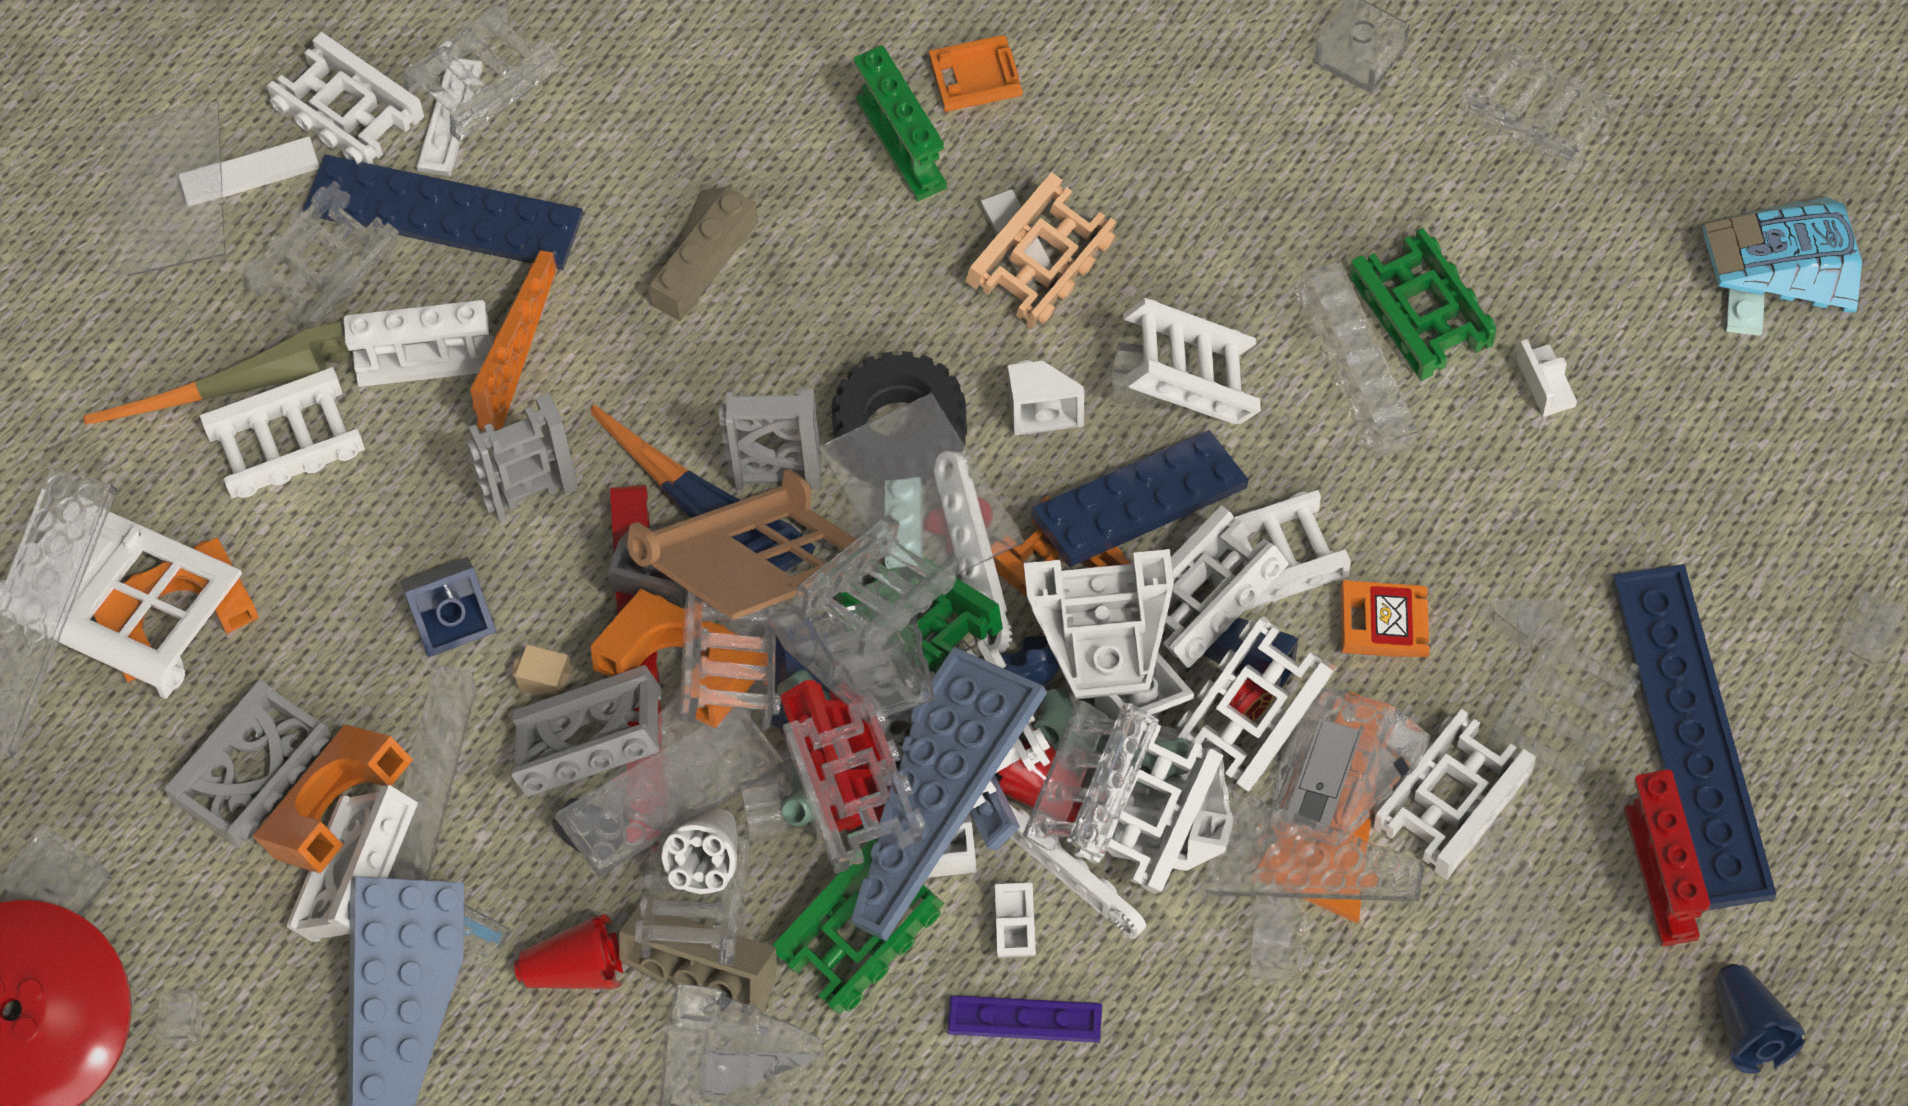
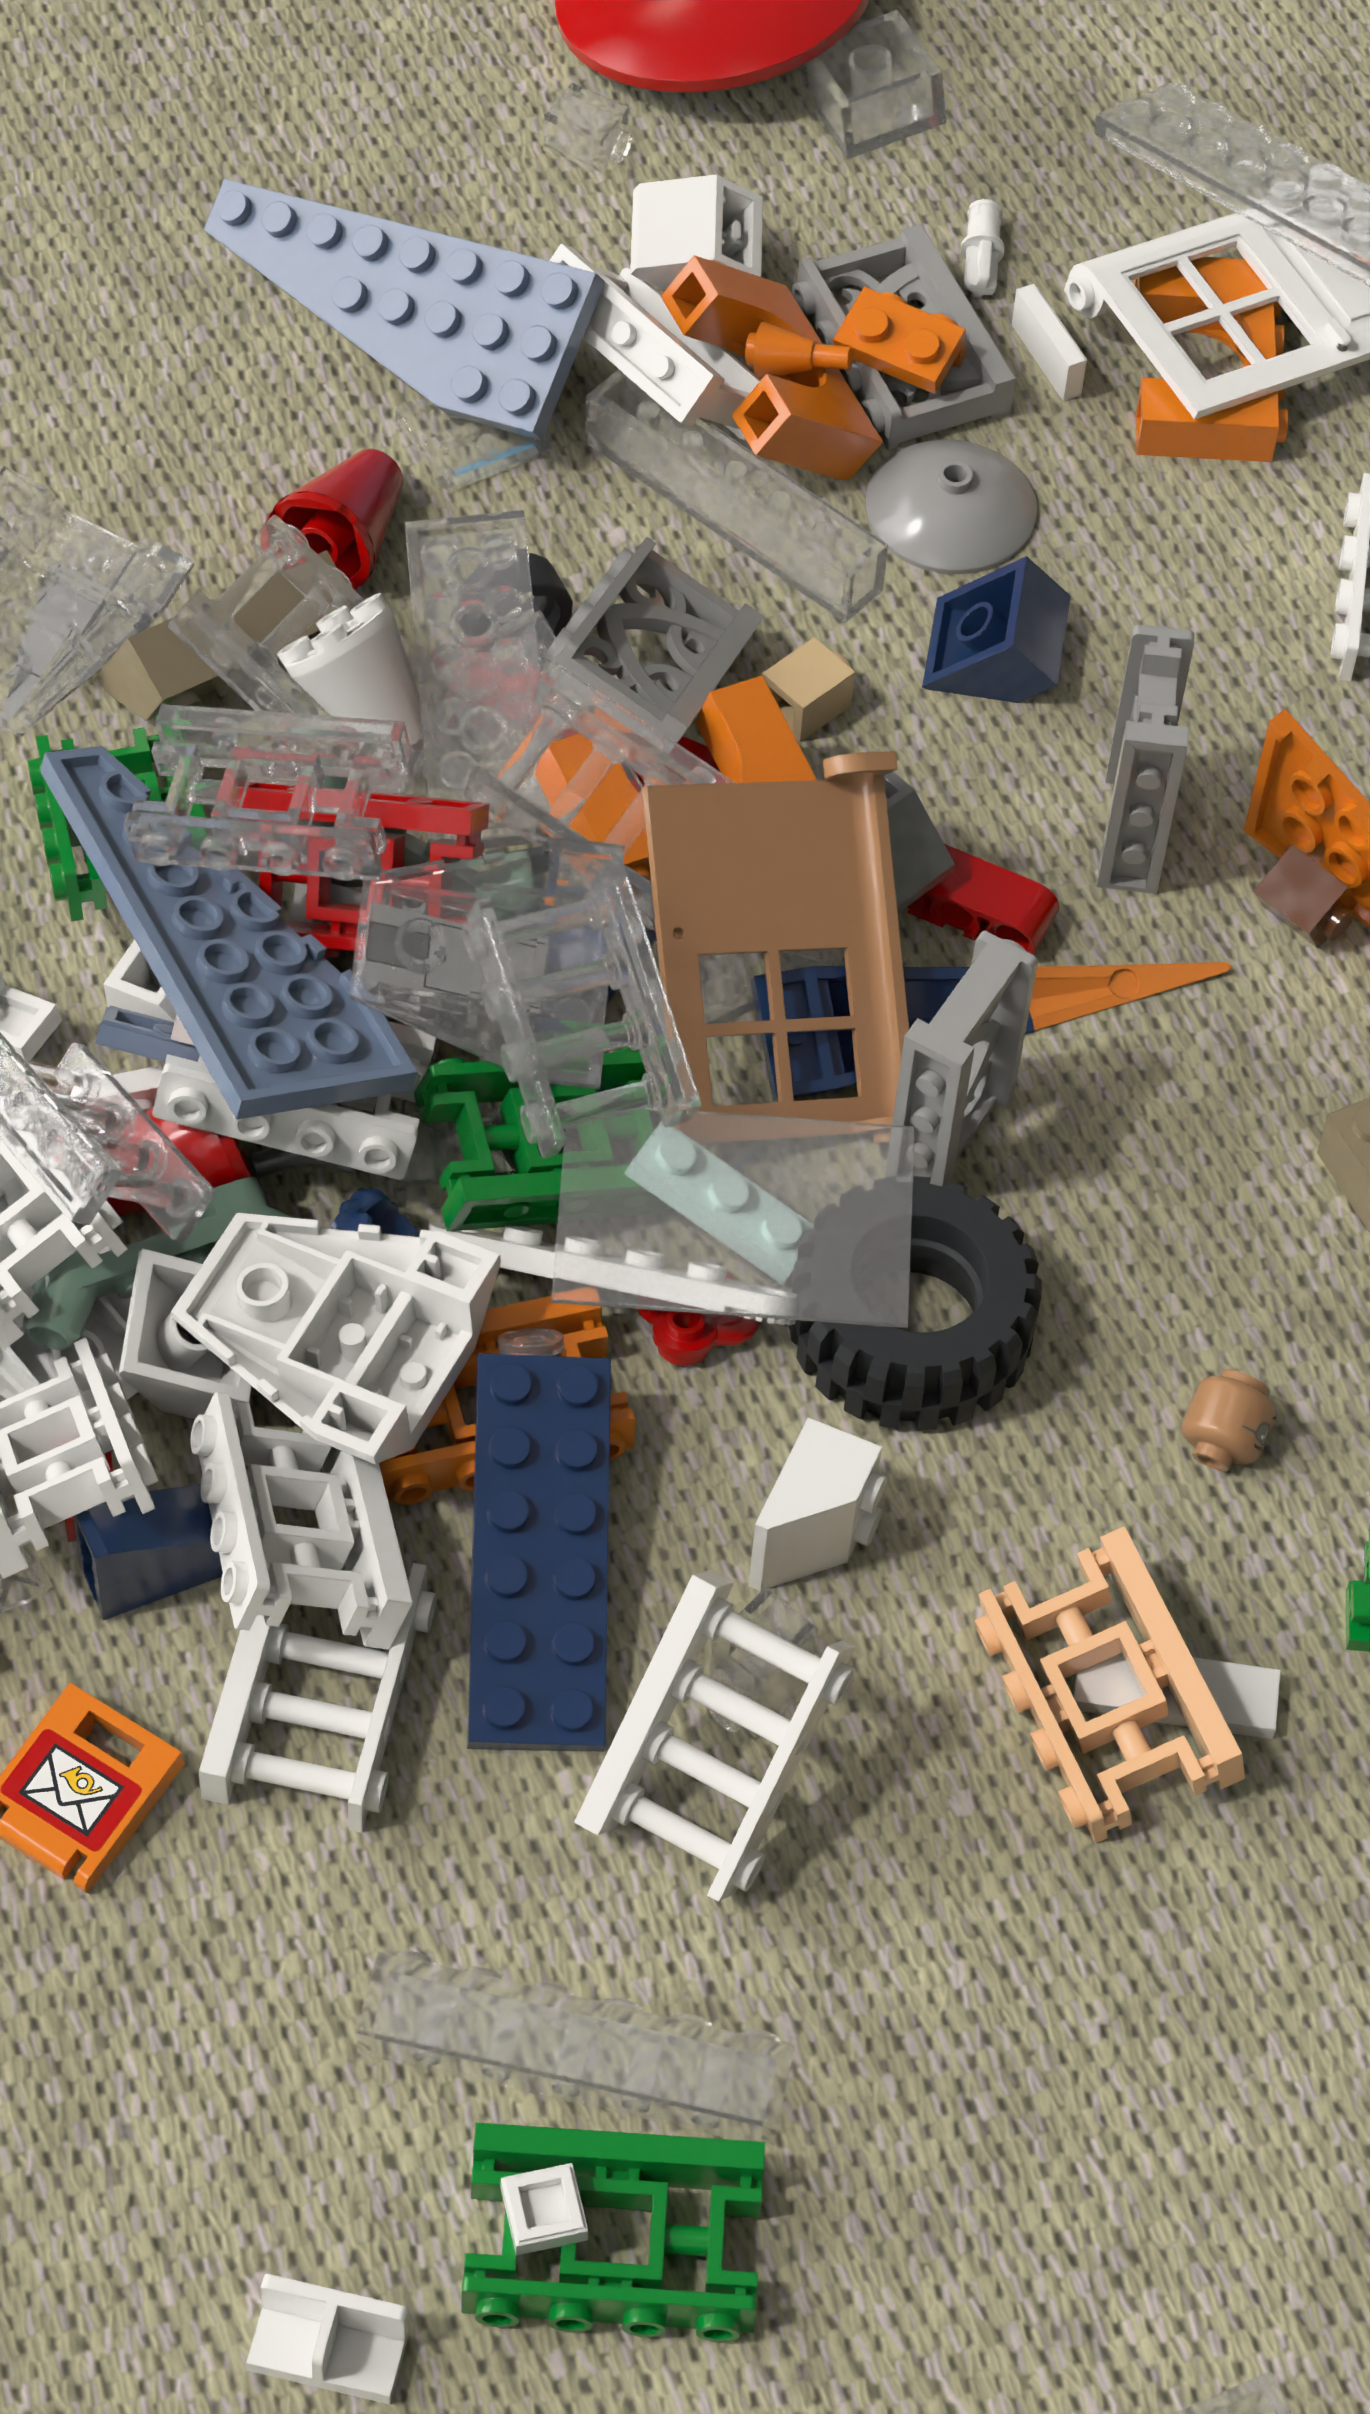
camera: 115 degrees right, 5 degrees down
none -> clear piece [498,1328,564,1356]
none -> white tile [500,2163,588,2256]
none -> white slope [630,174,763,291]
none -> orange cone [745,322,853,379]
none -> orange bracket [833,286,966,394]
none -> light grey dish [865,439,1037,574]
none -> white axle [960,199,1005,299]
none -> white tile [1011,284,1087,401]
none -> medium nougat head [1180,1369,1277,1472]
none -> reddish brown brick [1253,844,1357,948]

